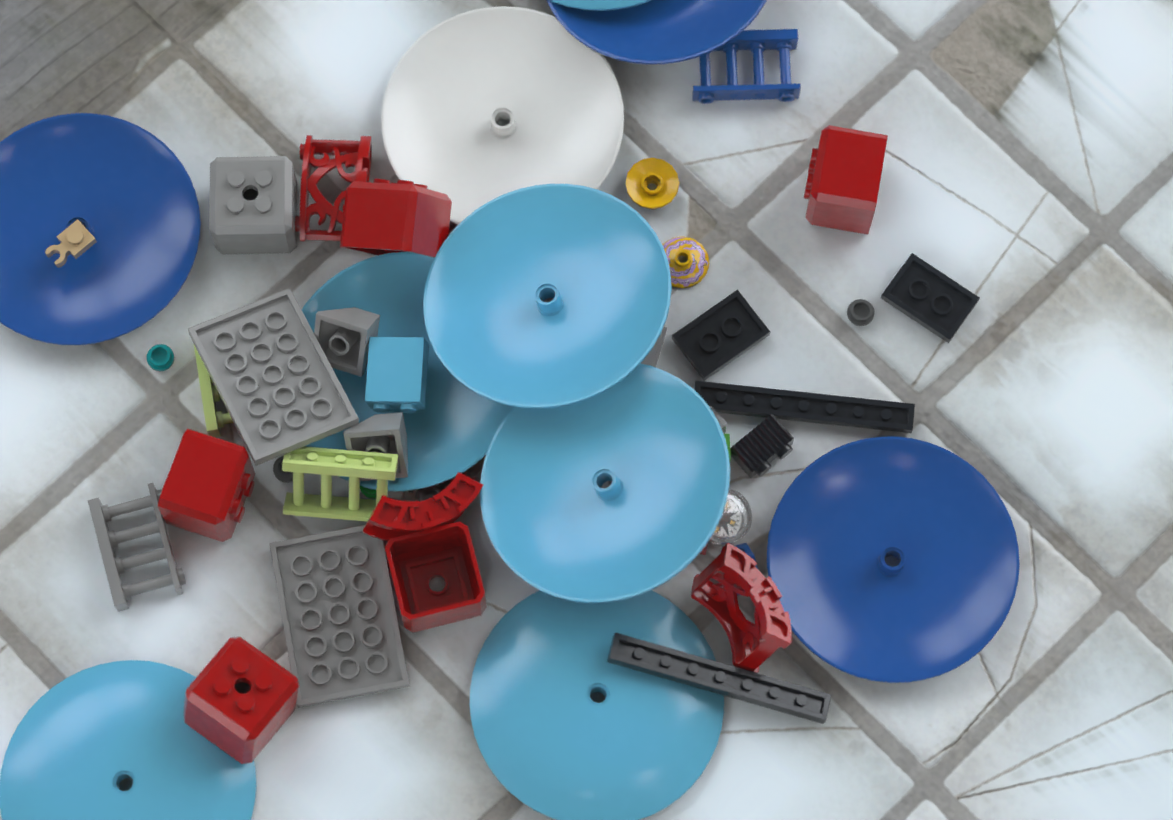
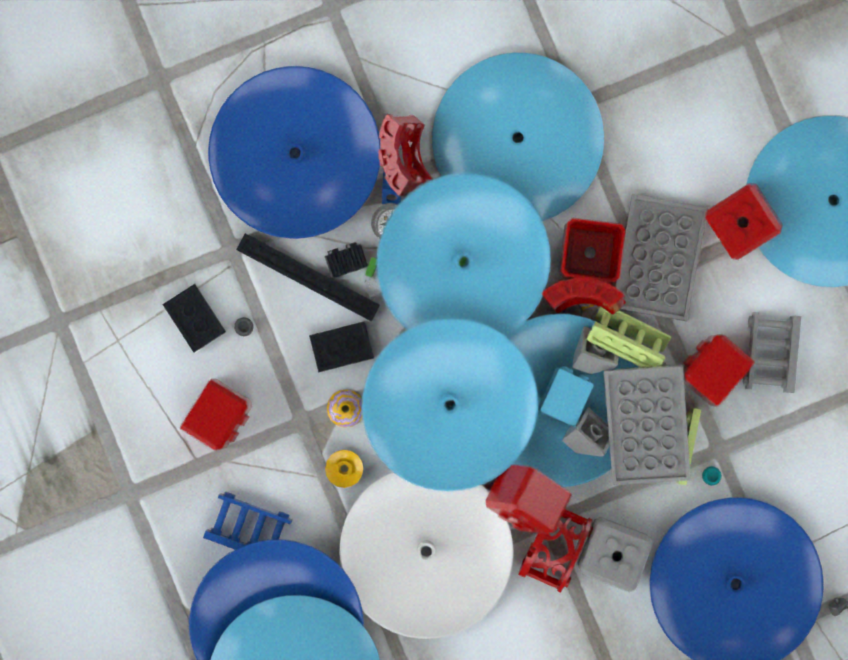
camera: 155 degrees left, 15 degrees up
tan plate [45,219,97,268] -> none
black plate [607,632,831,724] -> none

